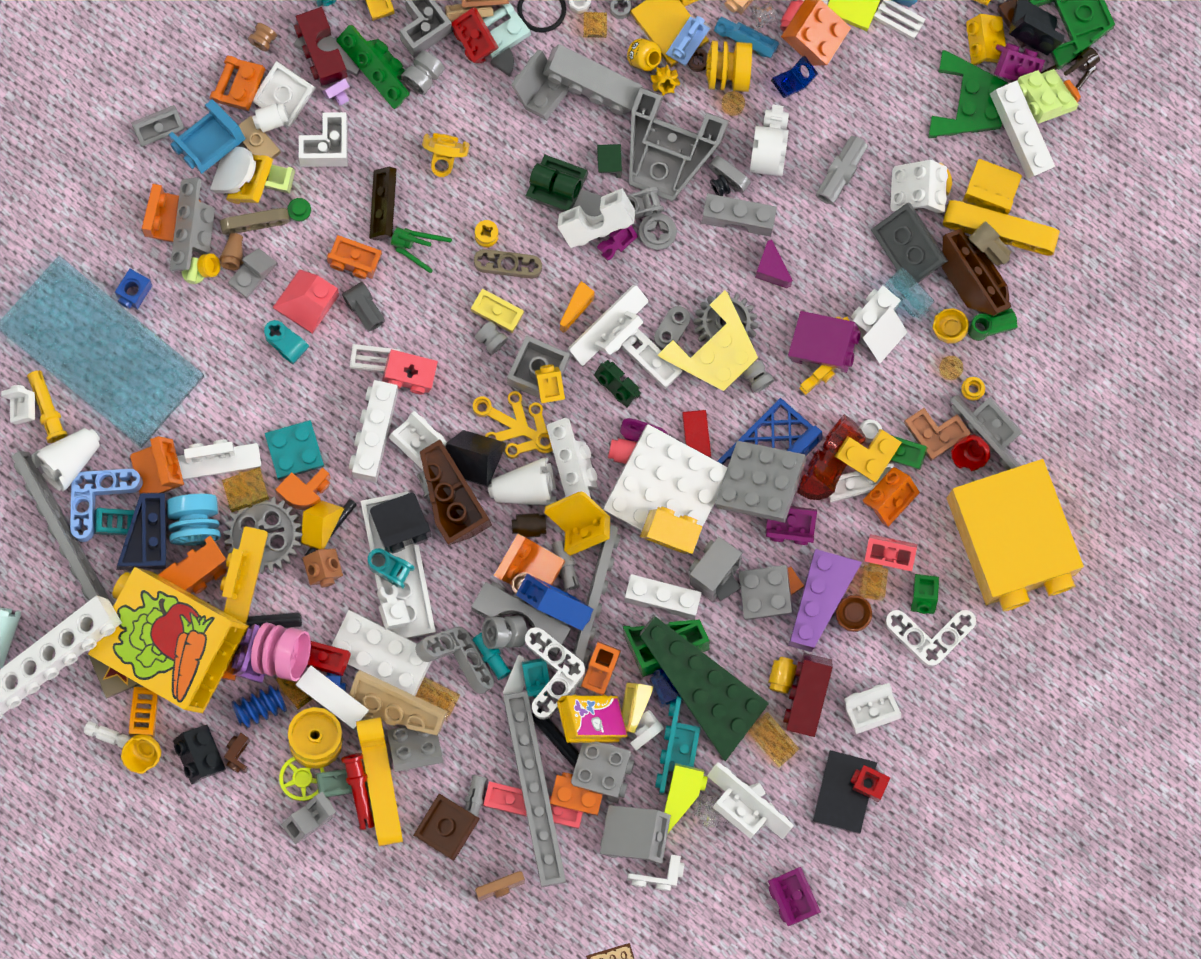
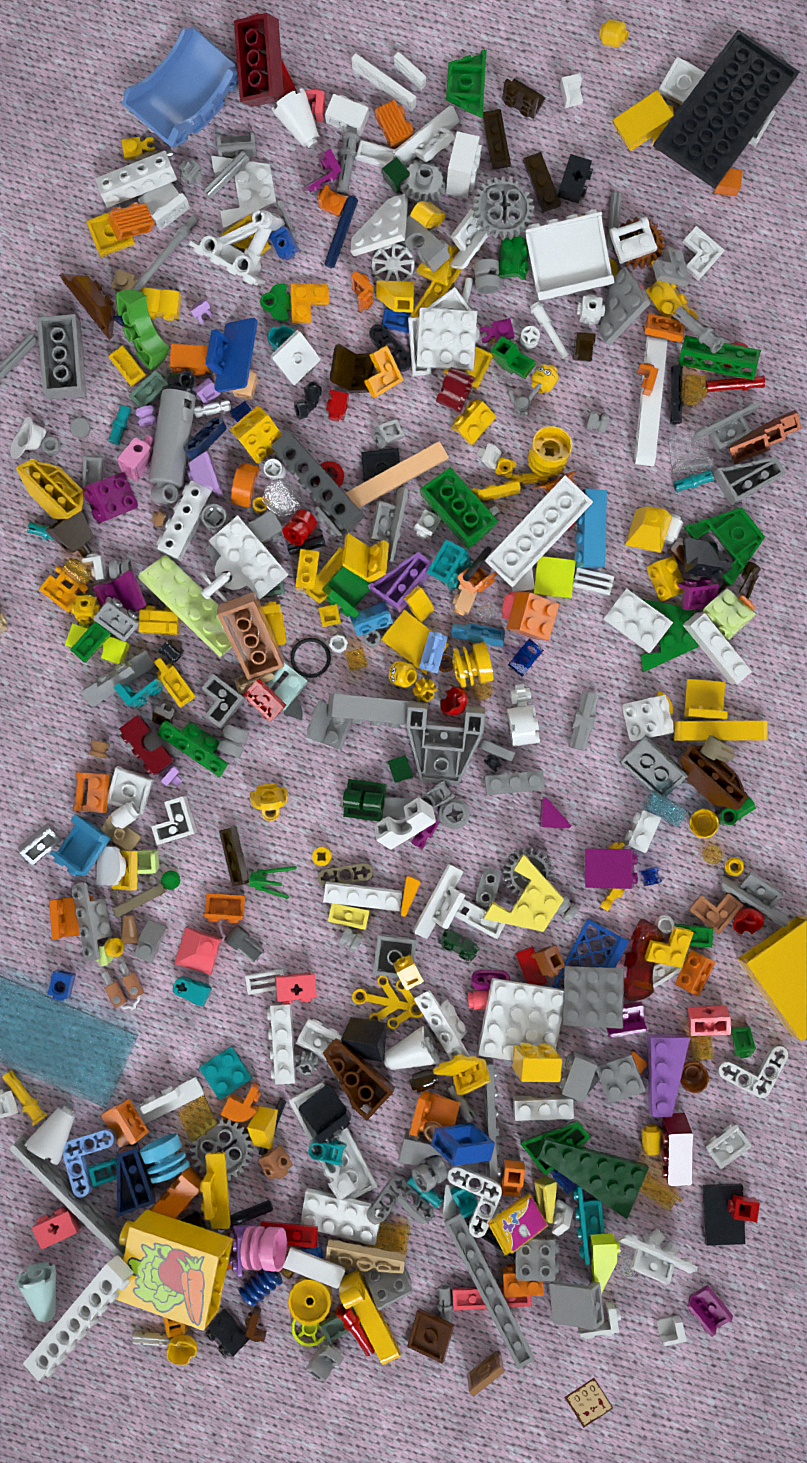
camera: 10 degrees left, 10 degrees up
white sticker [863,306,907,364] -> none
none -> coral brick [32,1206,81,1250]
none -> nougat piece [101,962,145,1011]
none -> dark brown tile [152,703,175,725]
none -> light grey gear [295,1050,319,1075]
none -> white plate [323,881,402,911]
none -> red hair [440,686,468,716]
none -> dark orange brick [531,945,565,977]
none -> white plate [604,588,673,653]
none -> clear blue wheel [640,866,662,886]
none -> white panel [656,1315,687,1346]

